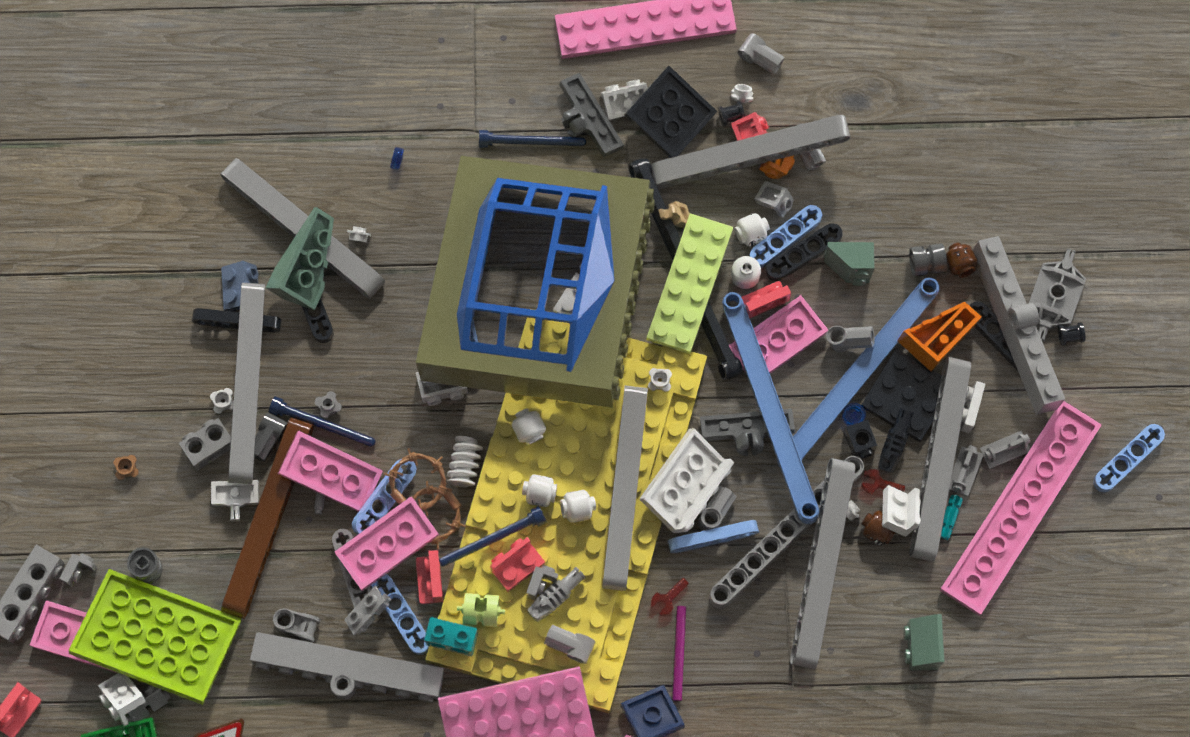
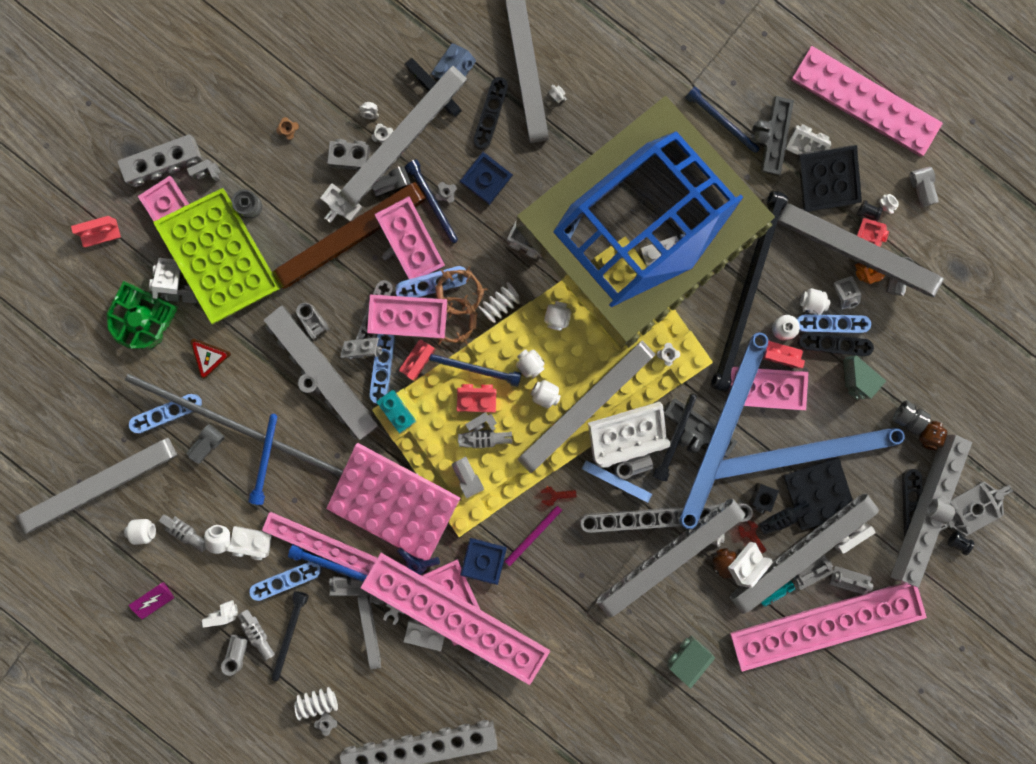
camera: 40 degrees right, 15 degrees up
sand green wedge [266,207,334,310] -> none
clear blue tile [390,147,404,170] -> none
yellowish green wheel [457,593,505,627] -> none
yellowish green plate [646,213,733,354] -> none
tan plate [659,201,689,229] -> none
light grey piece [826,325,875,353] -> none
clear blue tile [842,403,866,426] -> none
orange wedge [897,302,981,372] -> none
light blue beam [1093,424,1165,492] -> none
none -> white plate [359,102,379,119]
none -> dark blue plate [459,152,513,206]
none -> black piece [653,393,697,482]

